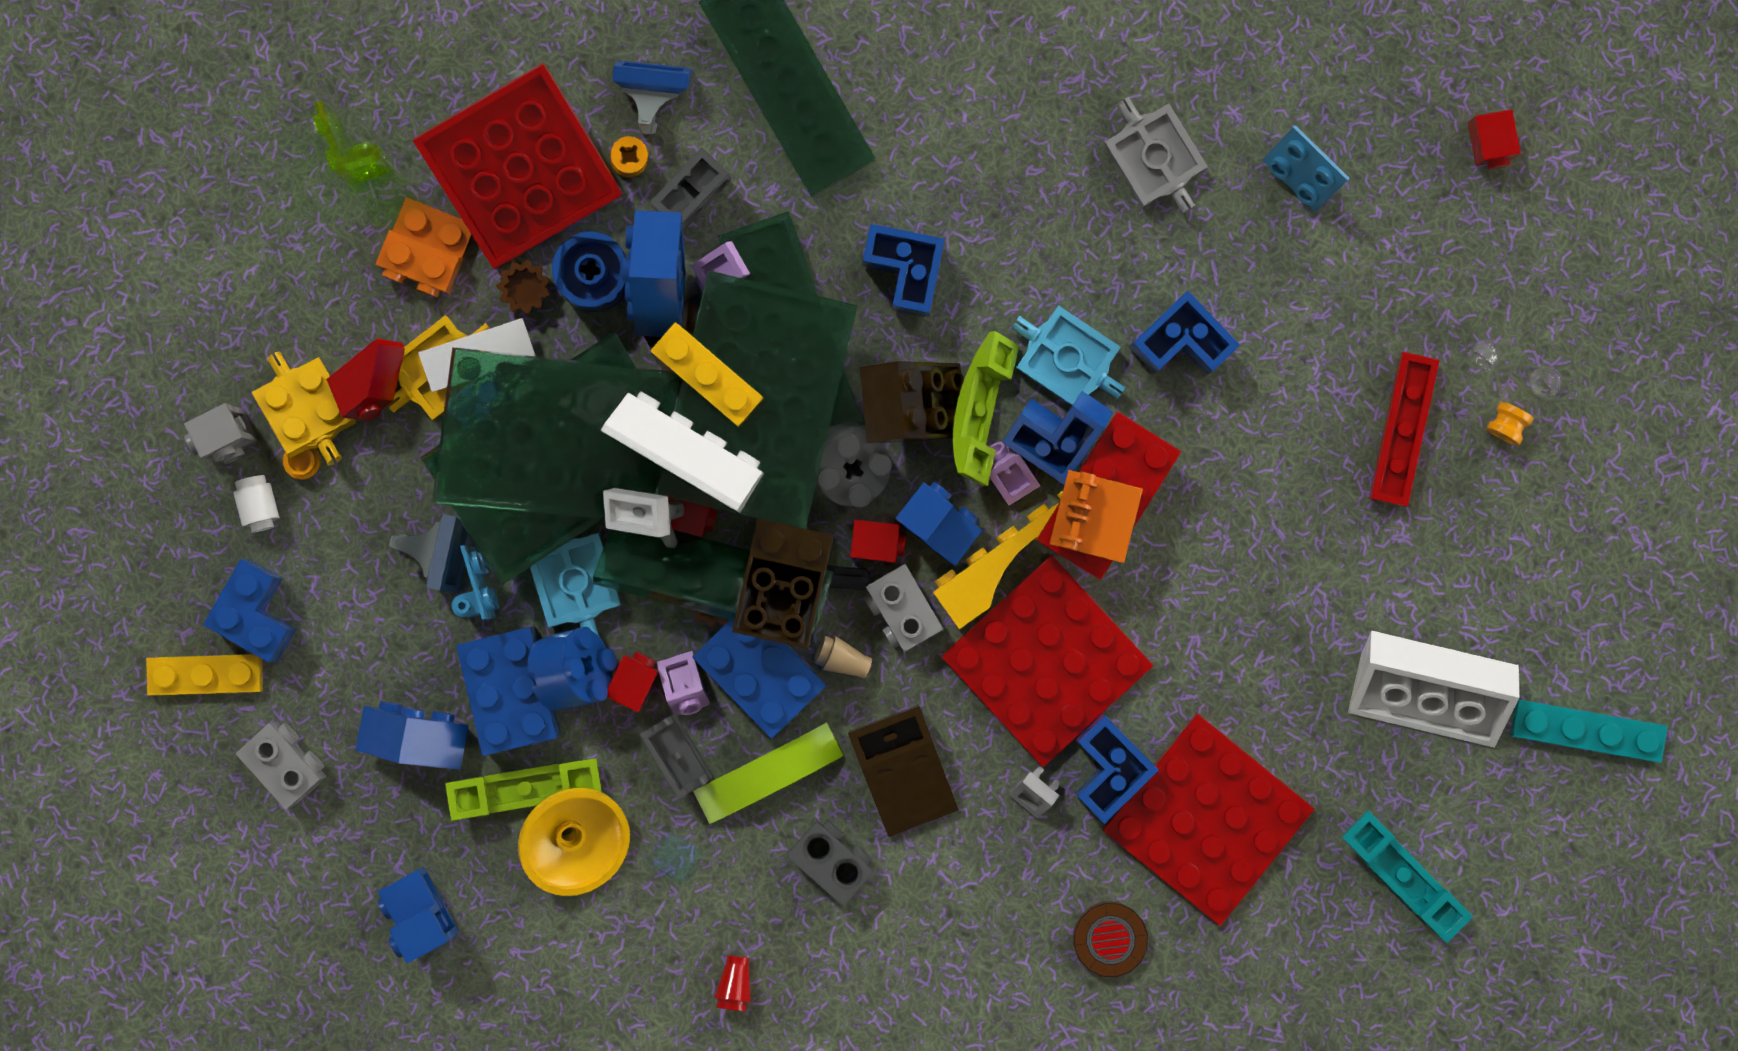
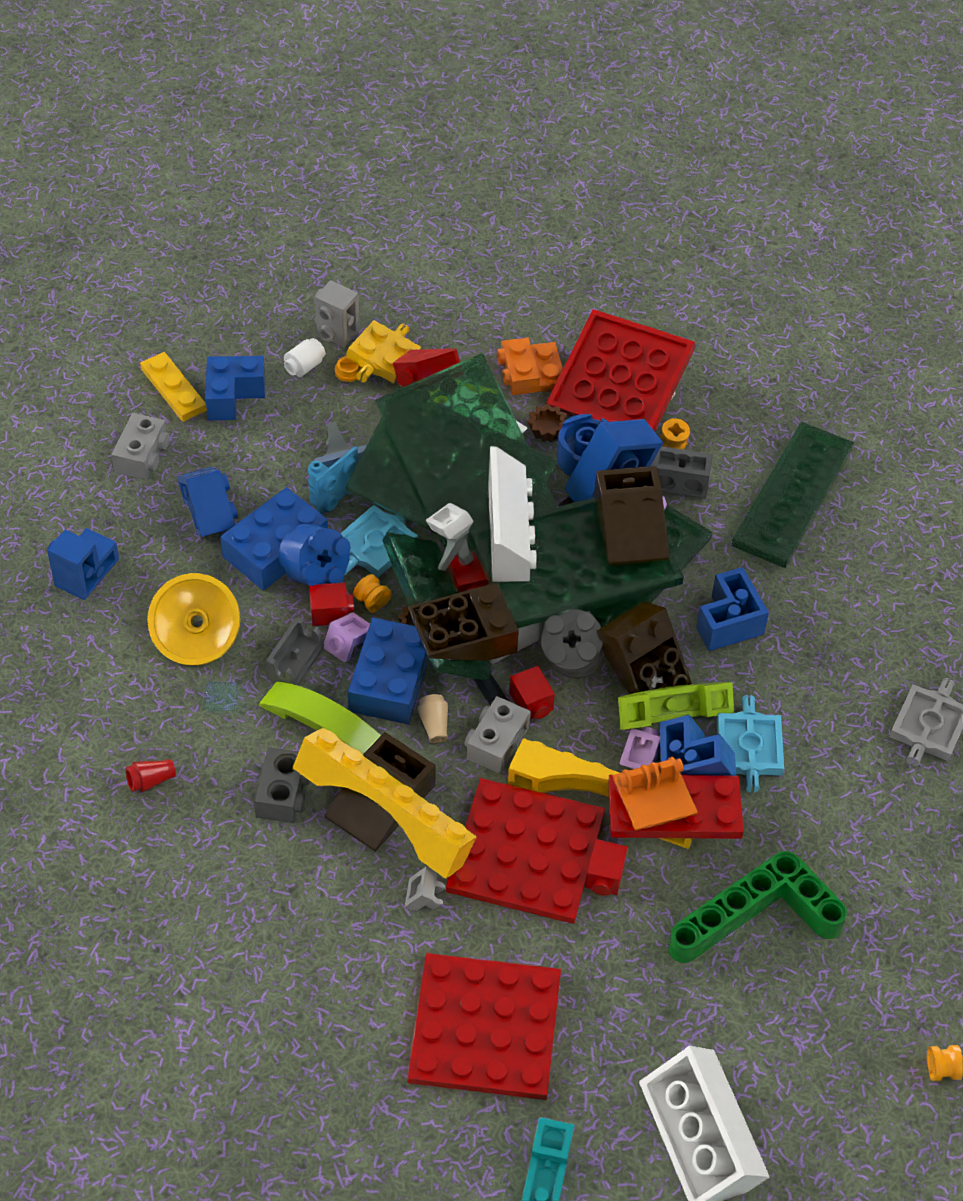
camera: 55 degrees right, 35 degrees down
clear neon green bracket [312,100,395,186] -> none
lime slope [445,758,602,821] -> none
blue piece [612,60,692,134] -> none
yellow plate [650,322,764,427] -> none
blue brick [895,482,983,566] -> none
tile [1073,901,1148,978] -> none
blue brick [1075,714,1159,824] -> none
blue brick [1129,290,1240,375] -> none
red plate [1368,352,1440,507] -> none
none -> yellow arch [293,728,477,879]
none -> light orange wheel [353,574,392,613]
none -> red brick [585,839,628,896]
none -> dark brown slope [594,466,670,565]
none -> green beam [668,851,847,963]

